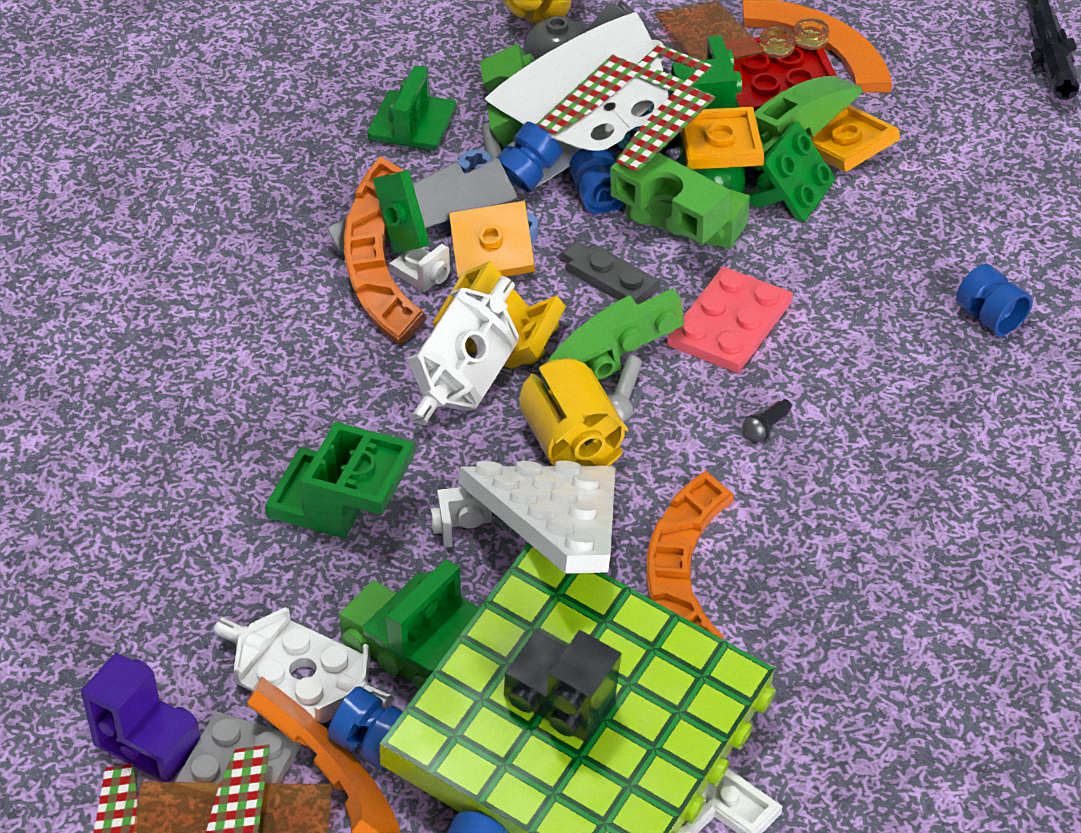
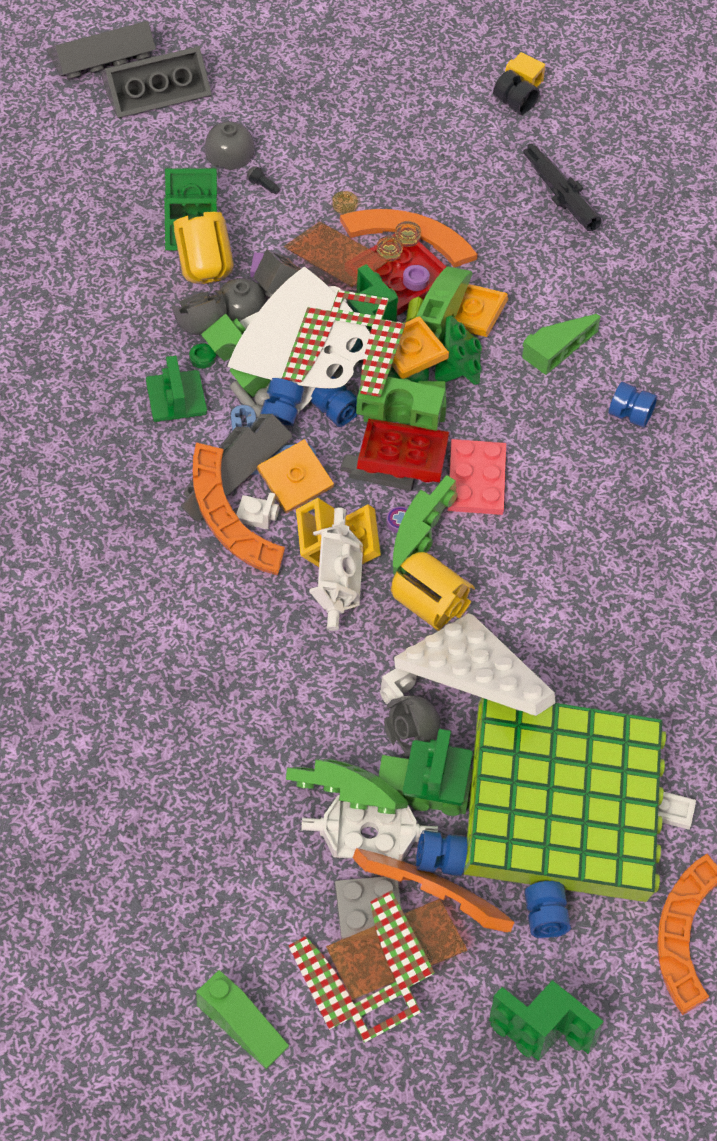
camera: 30 degrees left, 10 degrees up
dark purple brick [80,652,200,784] -> none
green bracket [265,422,415,539] -> none
green plate [372,169,430,253] -> none
black brick [504,629,622,742] -> none
light grey bar [608,356,642,422] -> none
orange tile [646,470,734,639] -> none
piece [742,399,792,442] -> none
none -> dark grey cylinder [172,290,227,338]
none -> green tile [189,343,216,369]
none -> bright green slope [286,759,408,814]
none -> red plate [357,418,449,483]
none -> dark grey cylinder [384,696,441,757]
none -> medium lavender tile [403,265,430,291]
none -> bright green slope [522,313,601,375]

